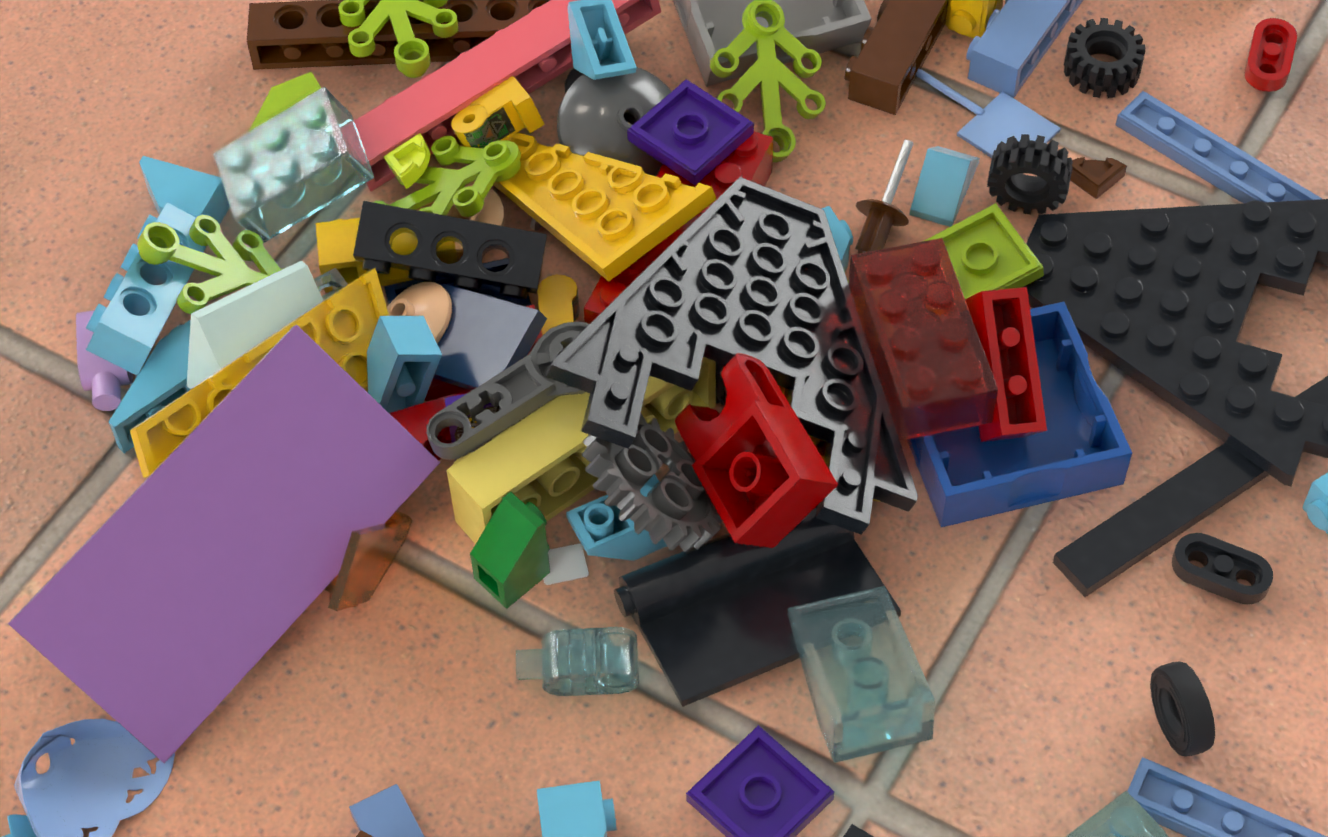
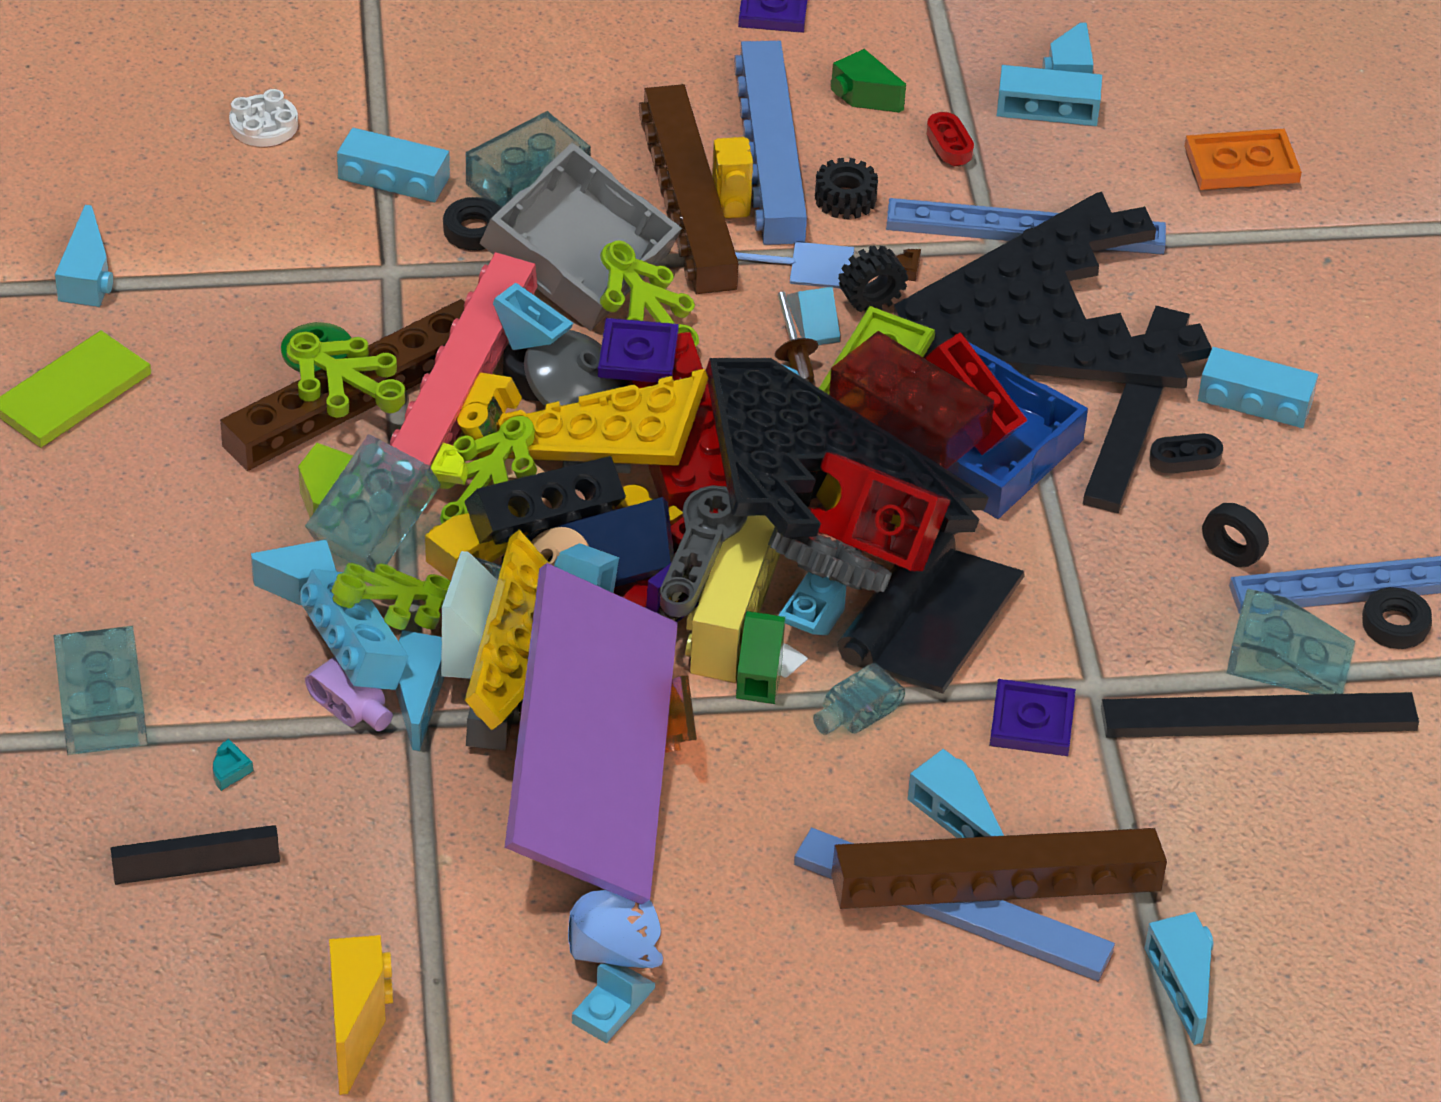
camera: 40 degrees left, 10 degrees down
clear light blue slope [788,586,935,763] -> none

